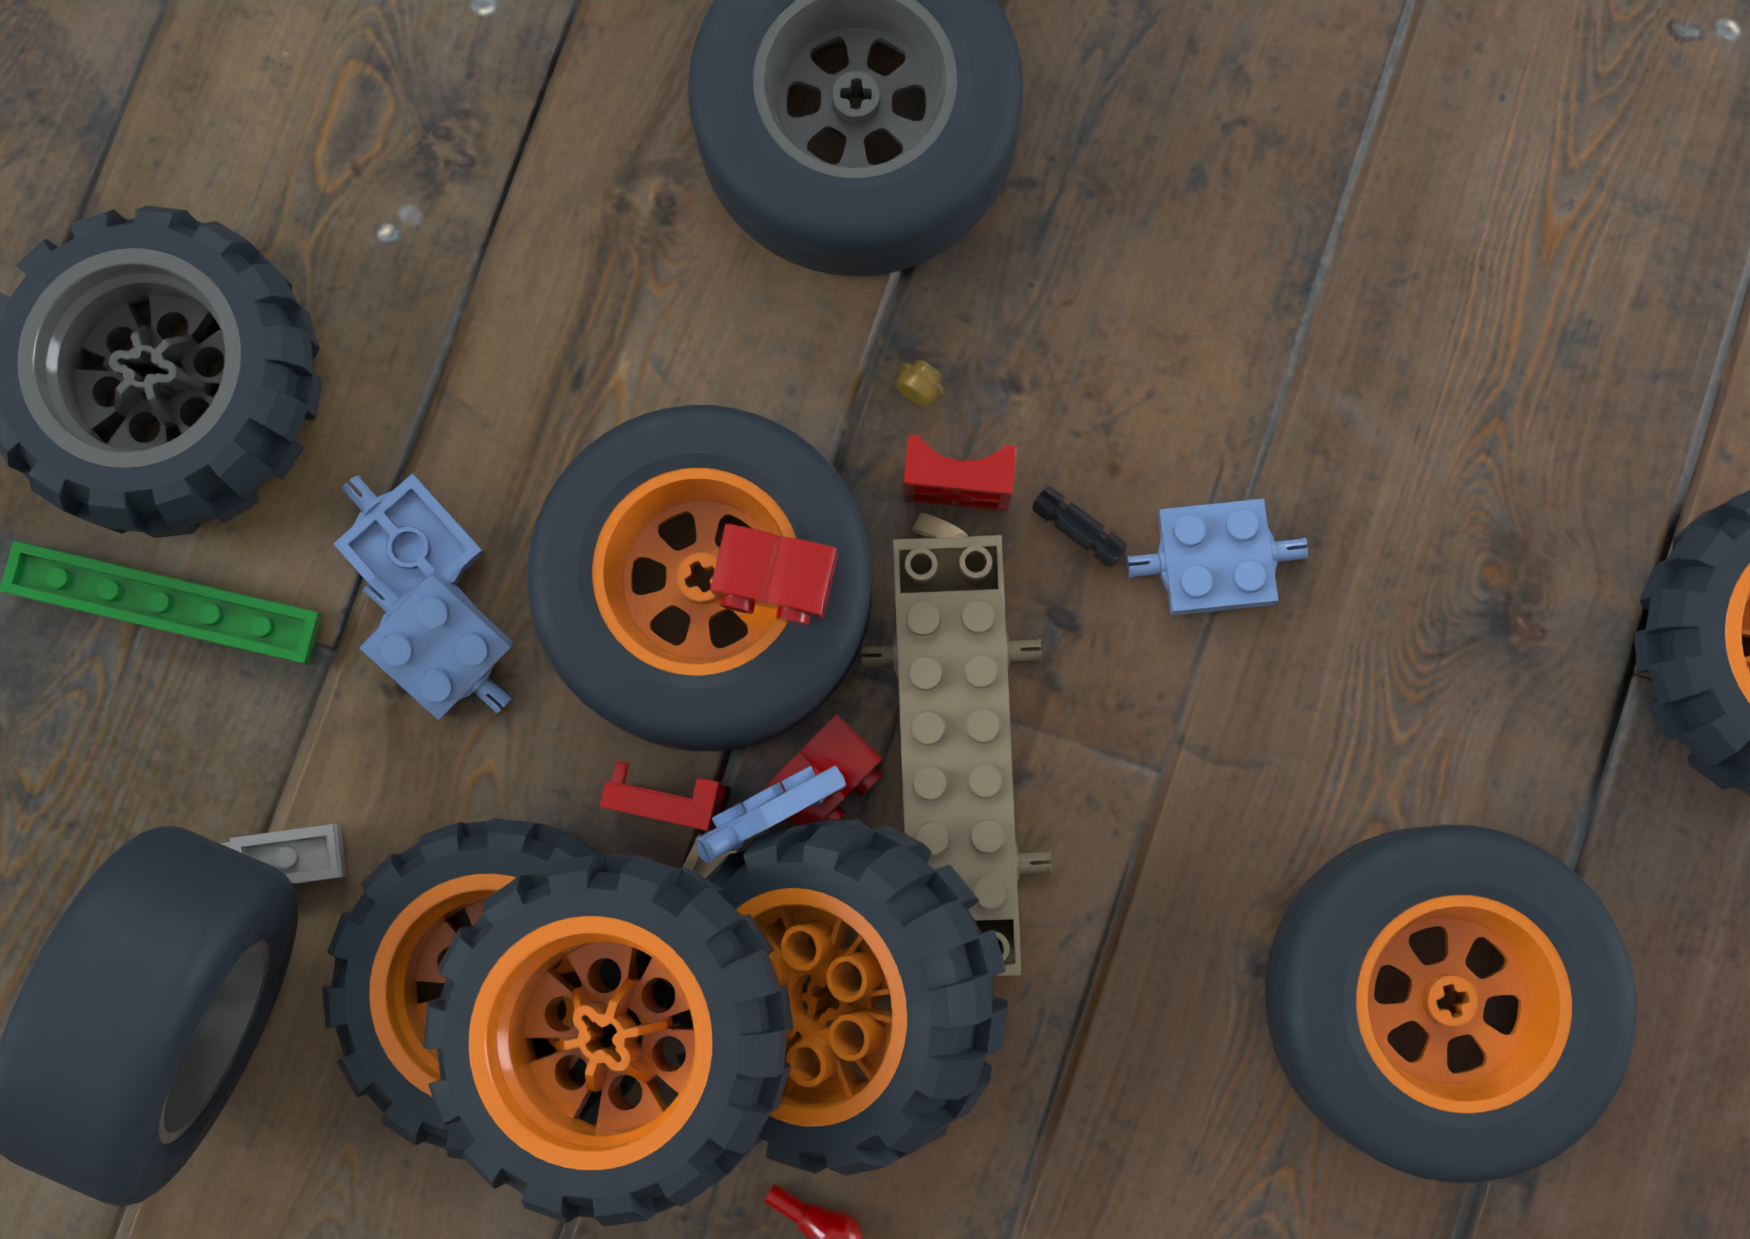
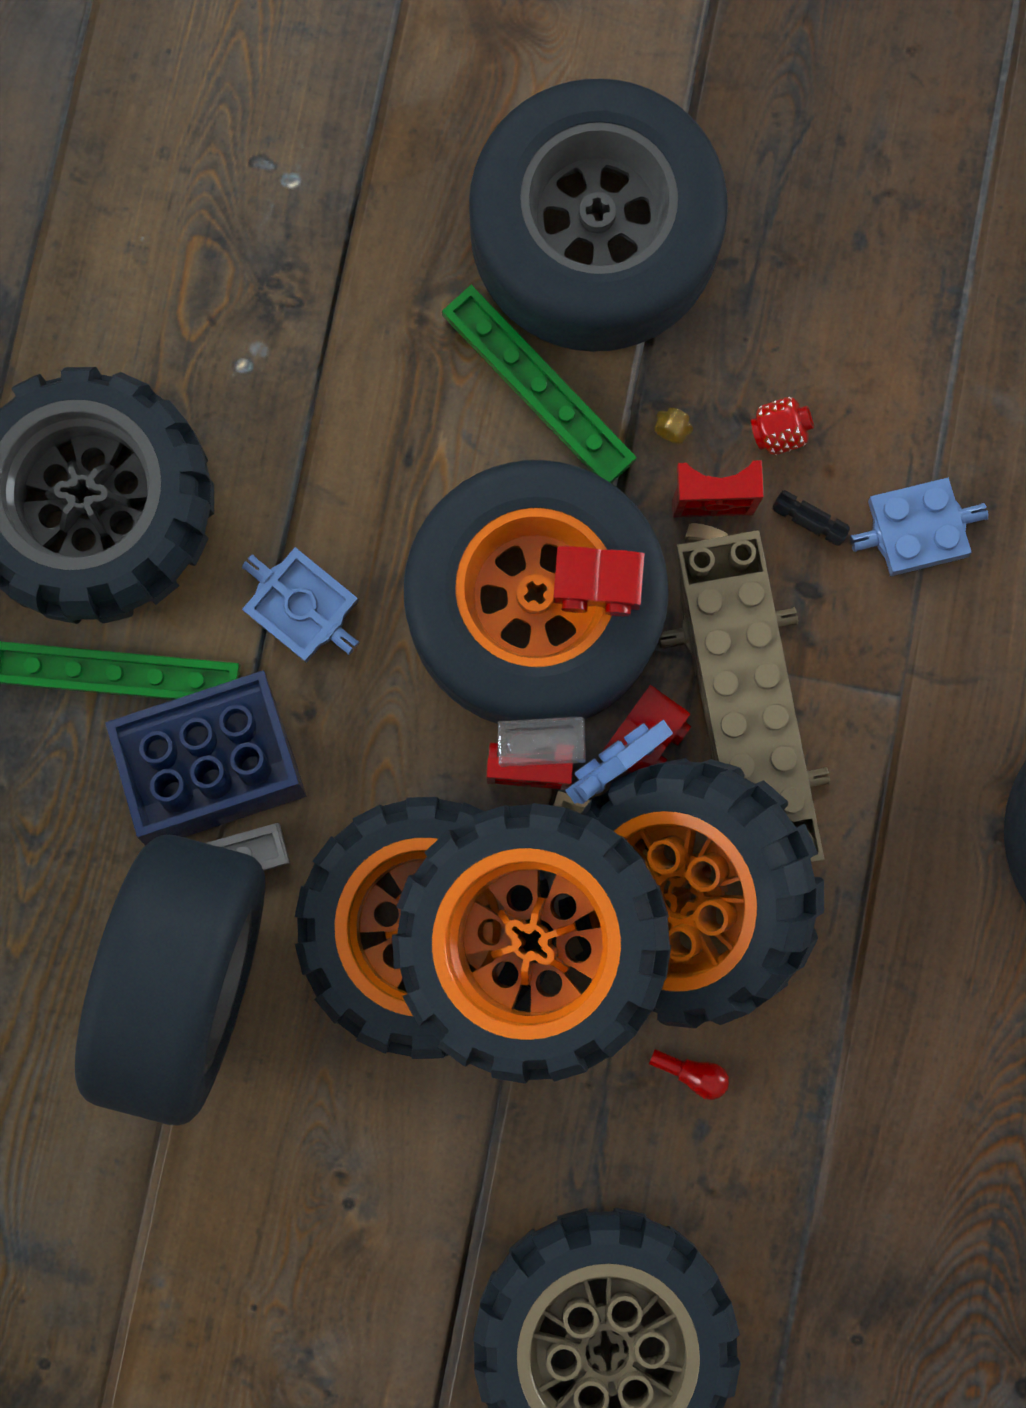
camera: 15 degrees left, 0 degrees up
medium blue plate [359,570,514,720] -> none
none -> dark blue slope [105,670,307,846]
none -> green plate [442,284,637,483]
none -> clear plate [498,717,586,767]
none -> red head [751,397,814,455]

